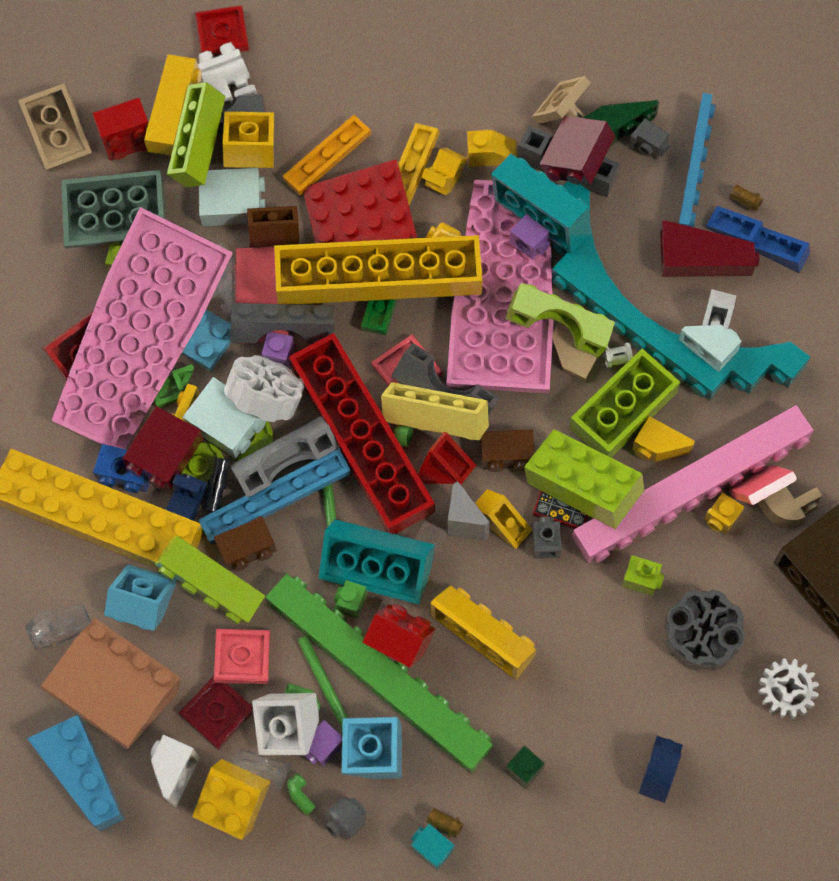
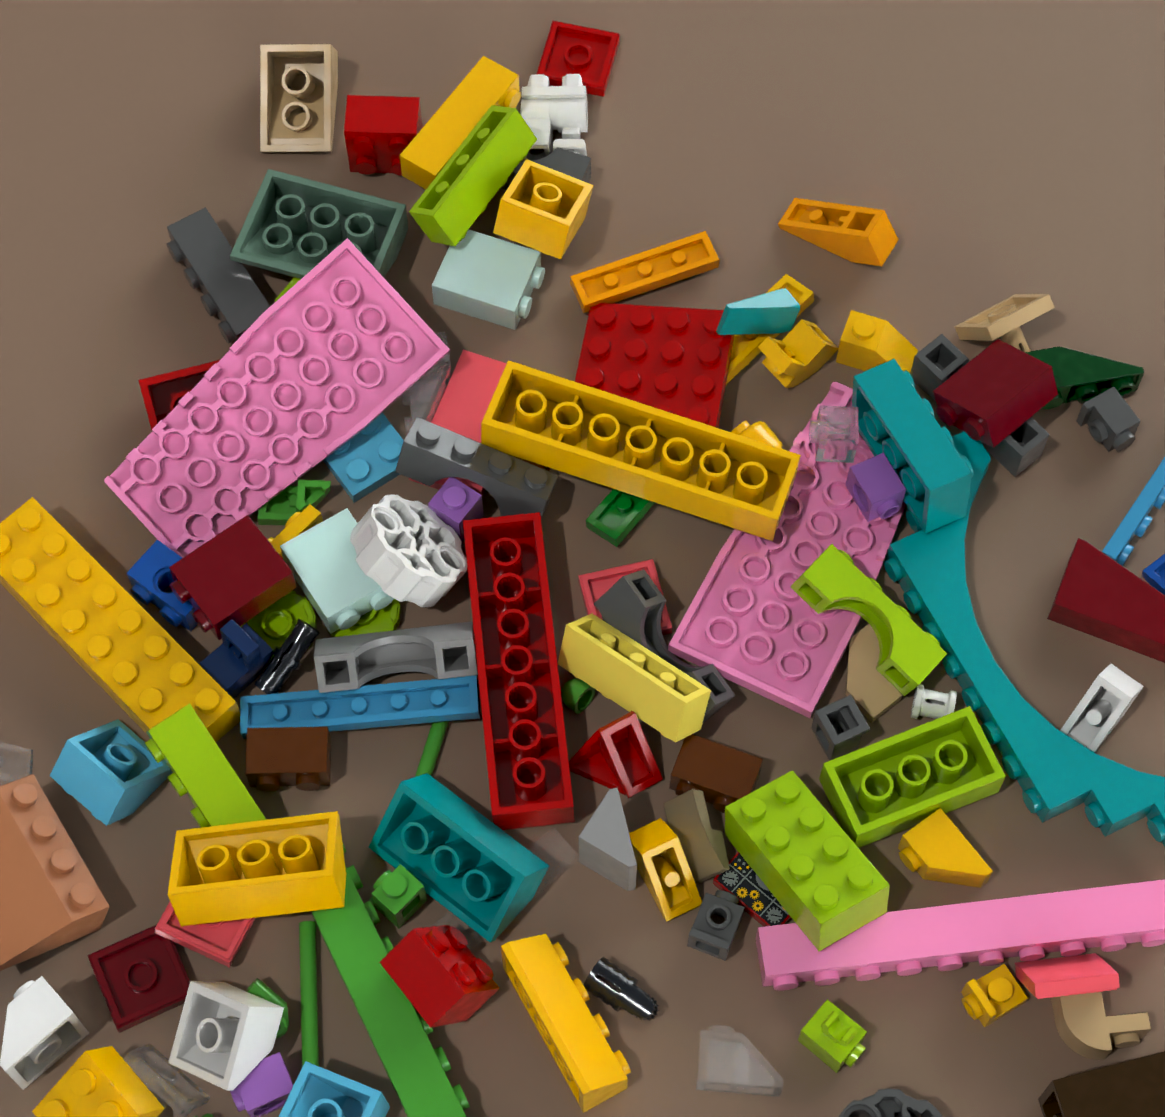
camera: 20 degrees right, 5 degrees down
reddish brown brick [247,206,300,248] -> none
light aqua slope [679,325,742,372] -> none
none -> dark grey brick [166,207,270,344]
none -> yellow slope [167,811,346,926]
none -> black hinge [583,957,659,1021]
none -> dark tan slope [663,789,730,883]
none -> clear slope [696,1025,783,1097]
none -> teal slope [716,288,800,335]
none -> light orange slope [778,198,899,267]
none -> clear brick [809,405,859,463]
none -> dark grey brick [811,695,870,761]

